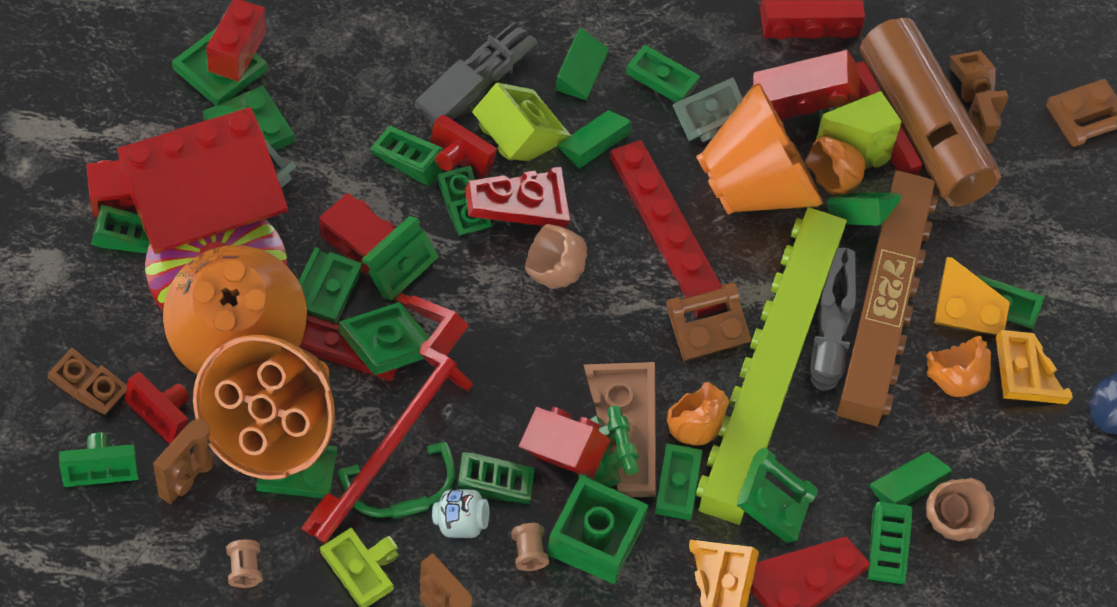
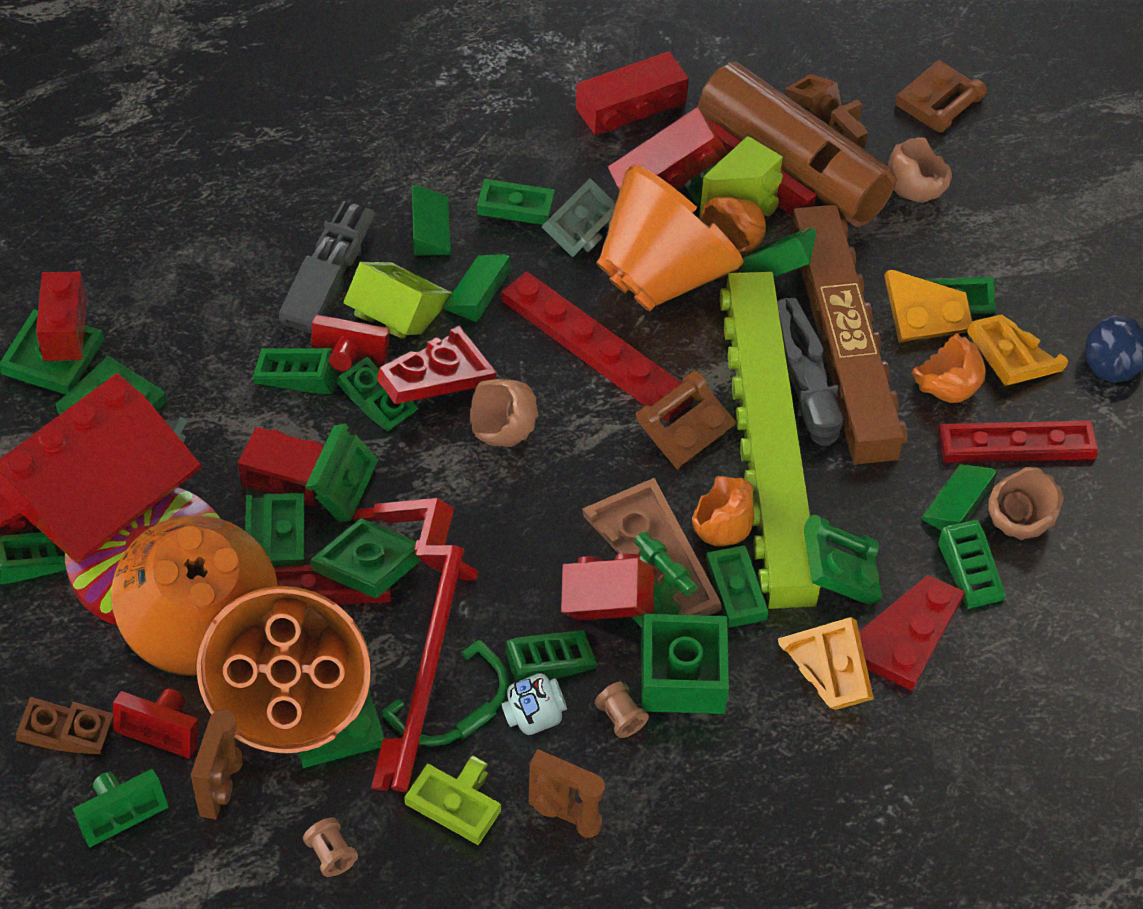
camera: 20 degrees left, 5 degrees down
none -> nougat hair [888,137,952,203]
none -> red tile [938,420,1099,463]

